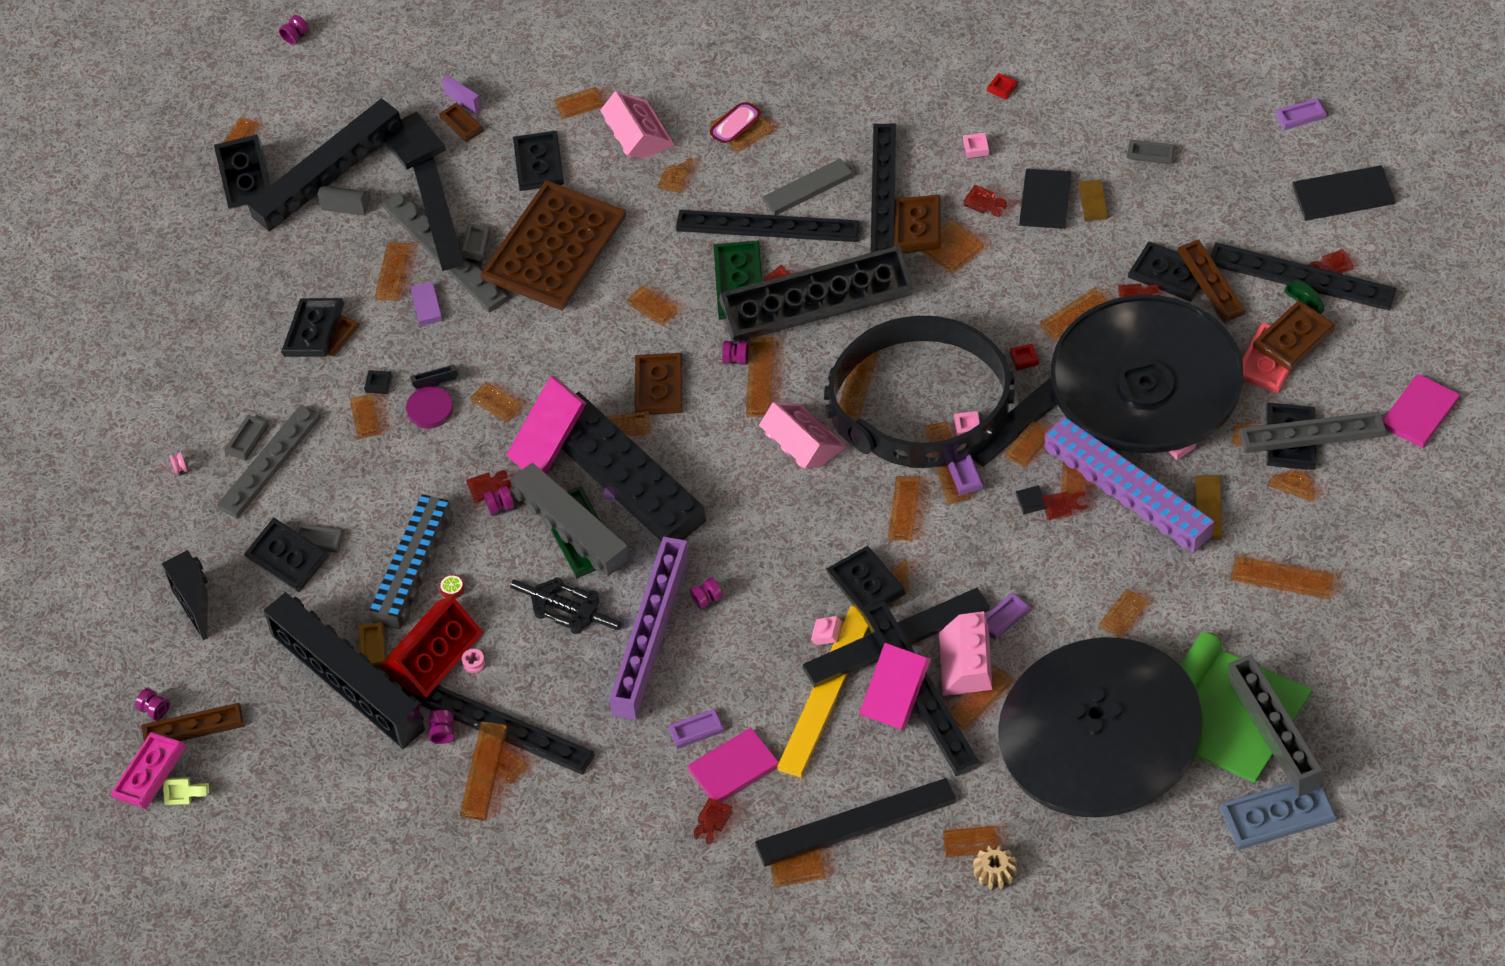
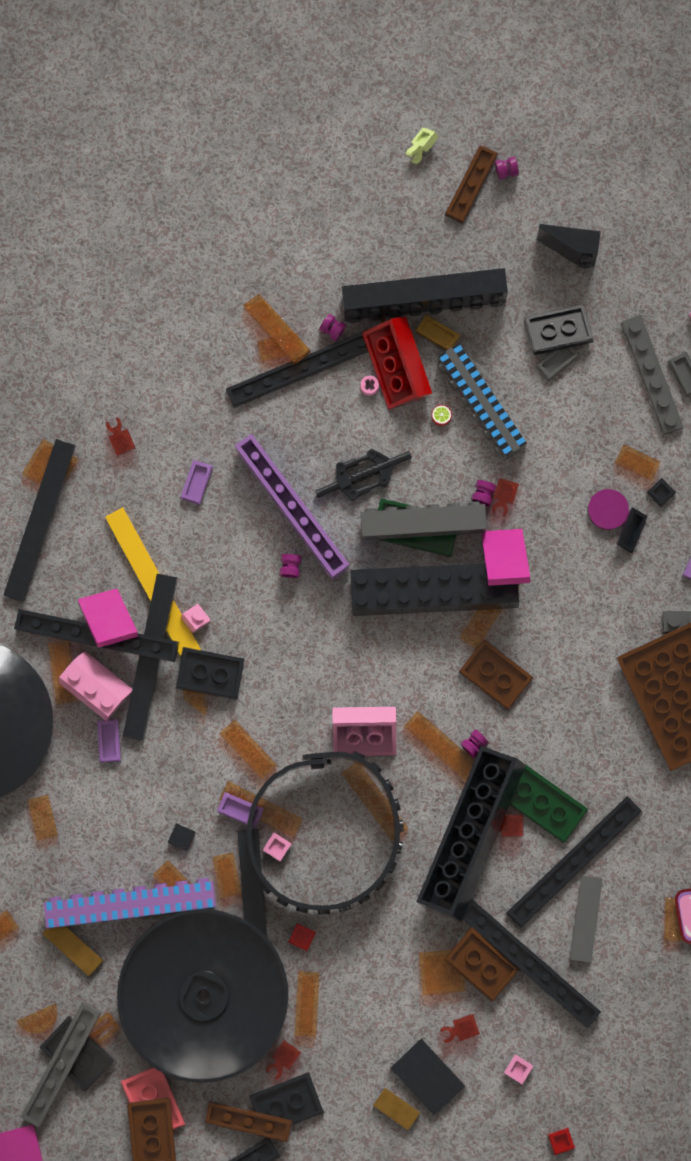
camera: 125 degrees right, 25 degrees up
dark pink tile [110,732,187,809] -> none
clear orange tile [470,382,522,423] -> none
clear orange tile [627,285,677,326] -> none
clear orange tile [658,158,693,193] -> none
dark pink tile [687,727,779,805] -> none
clear red plate [1042,491,1088,520] -> none

